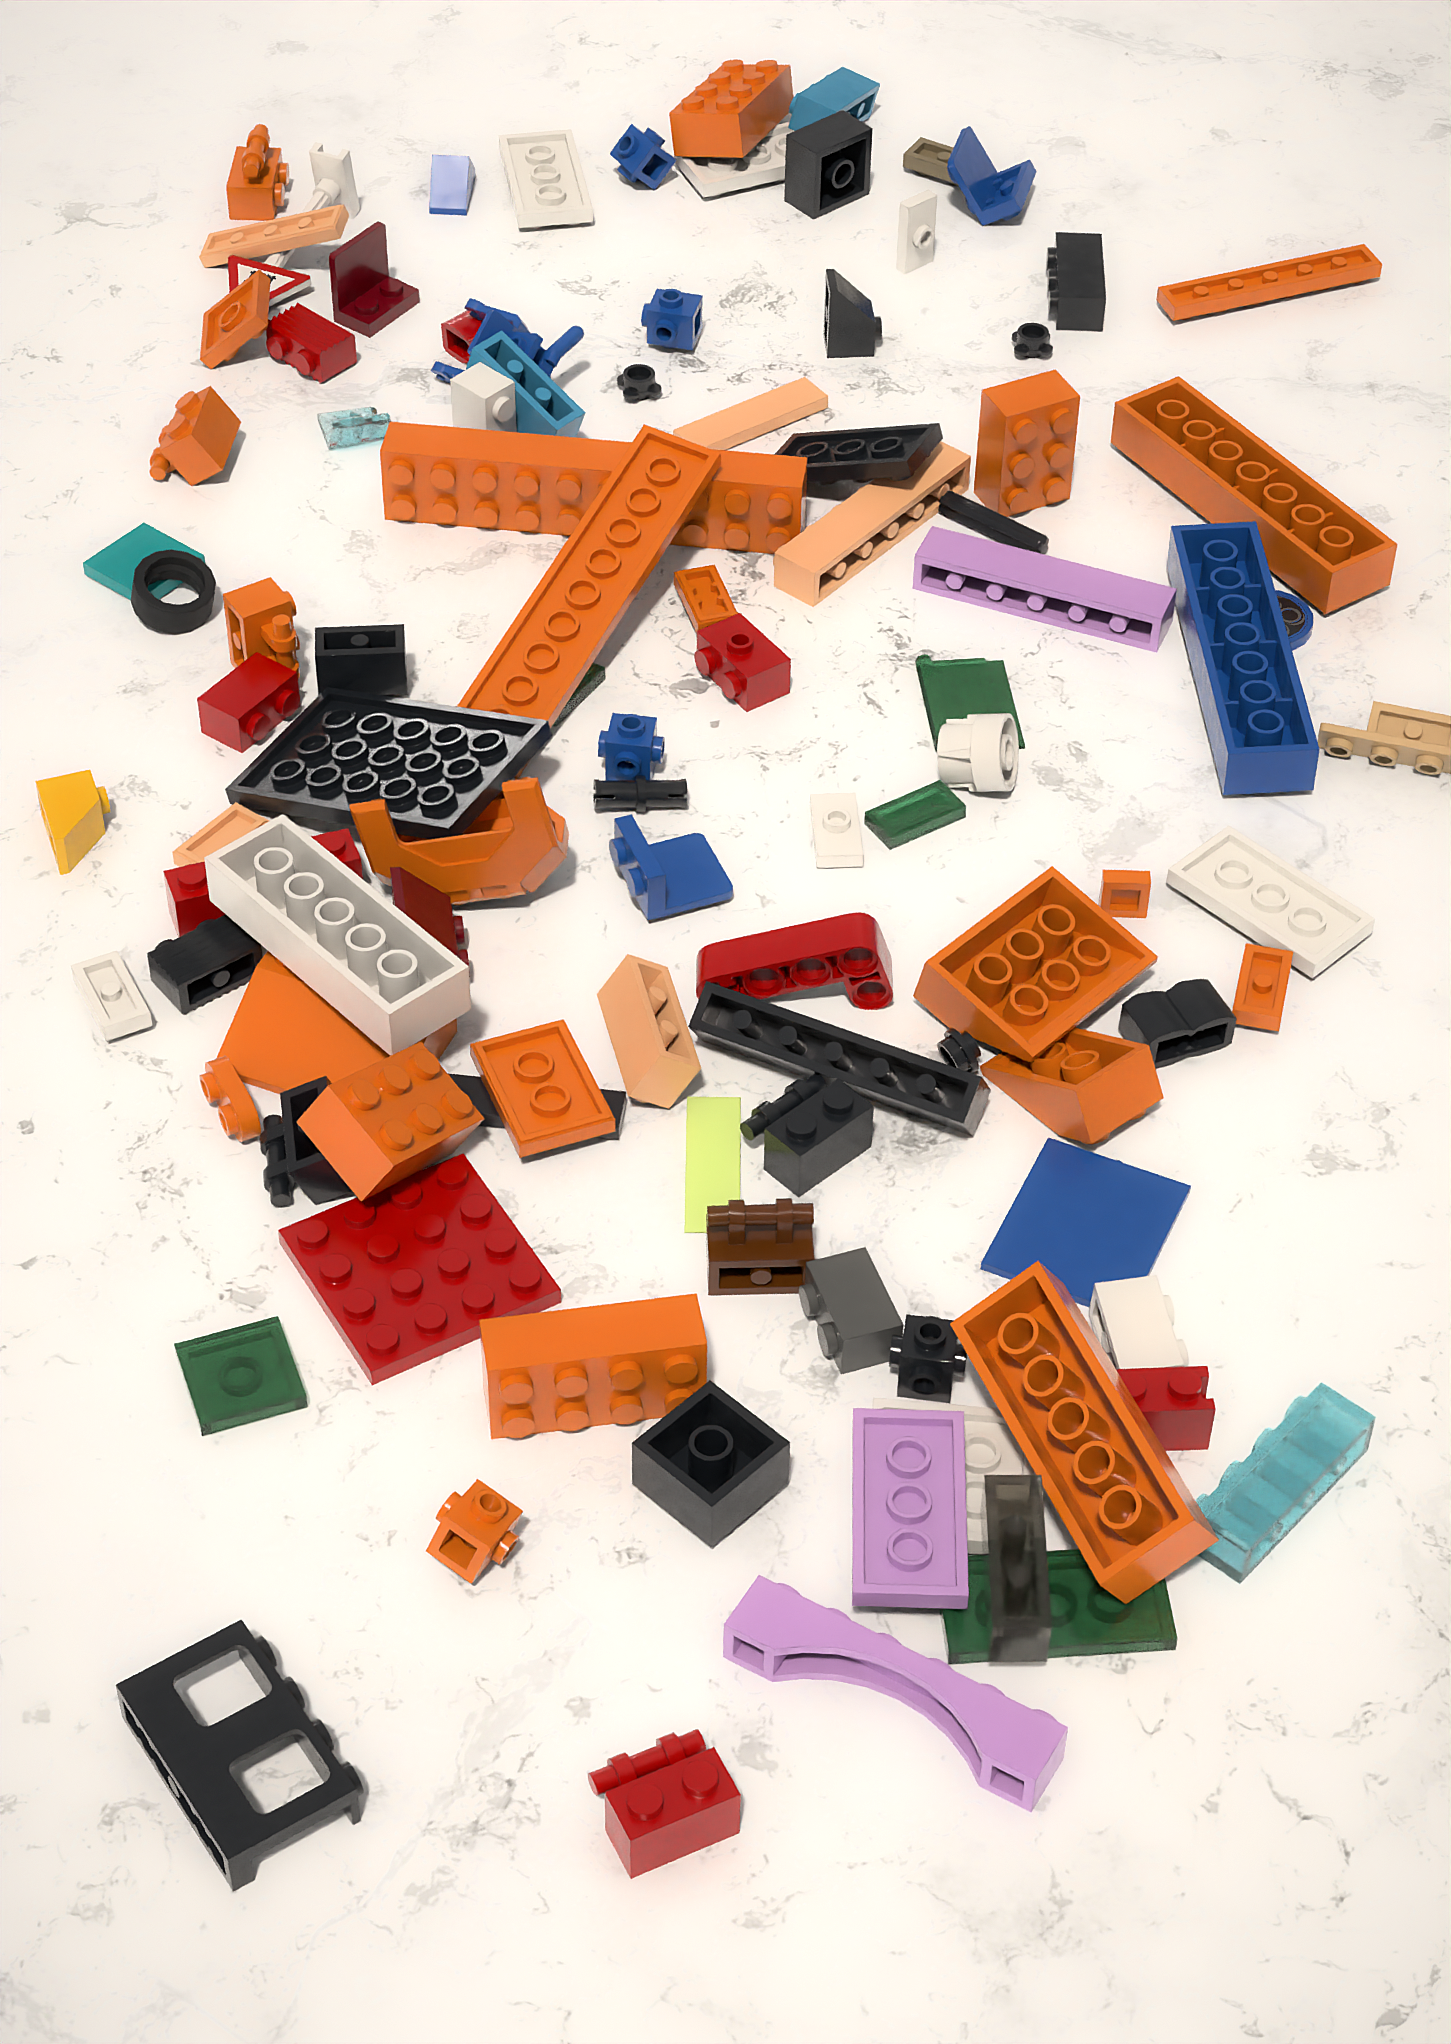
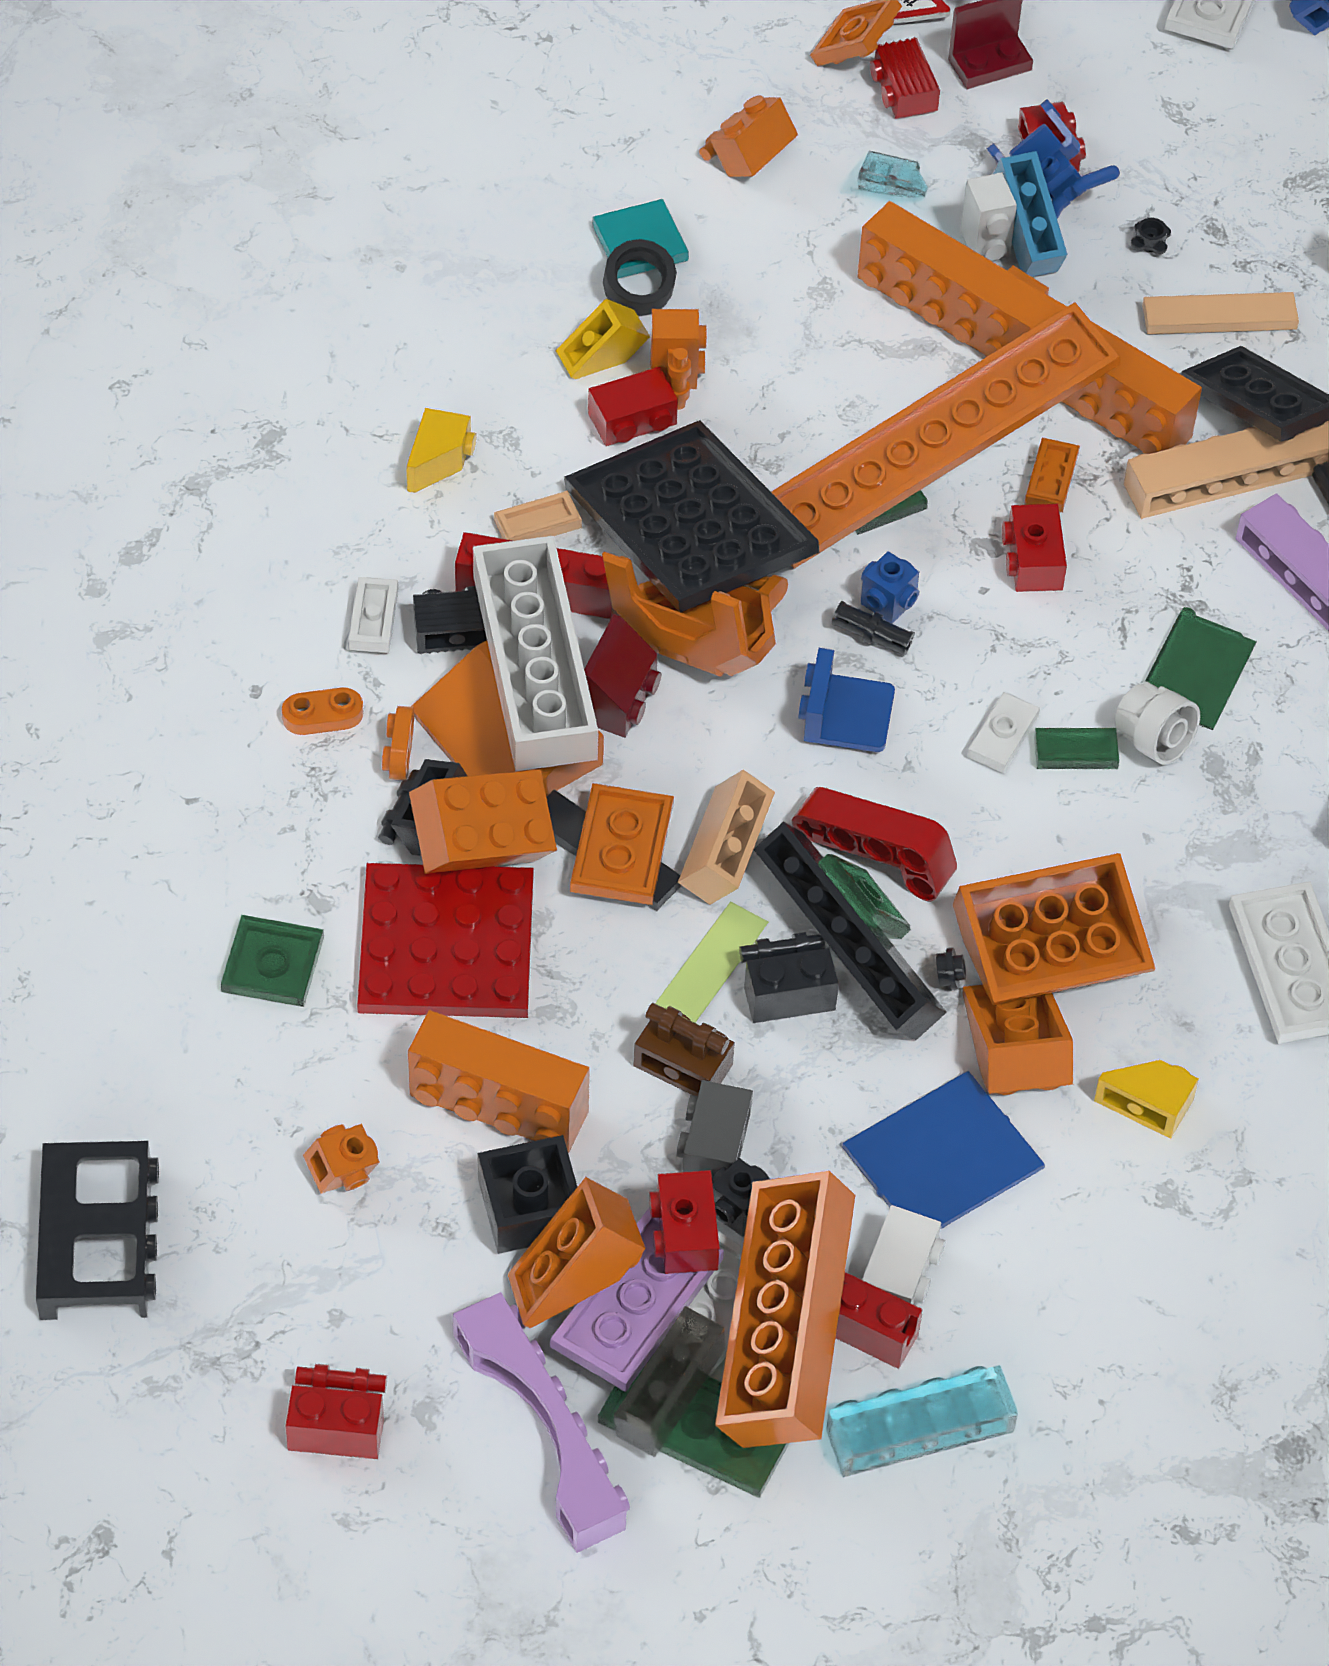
camera: 30 degrees right, 10 degrees up
black brick [315,624,408,696] -> none
blue brick [641,288,703,350] -> none
orange plate [1098,869,1151,918] -> none
black brick [1118,979,1237,1068] -> none
orange plate [1232,943,1294,1032] -> none
none -> orange plate [282,687,364,735]
none -> orange slope [507,1177,646,1329]
none -> yellow slope [556,298,650,379]
none -> red brick [649,1170,720,1274]
none -> clear green tile [818,854,911,939]
none -> yellow slope [1094,1060,1199,1139]

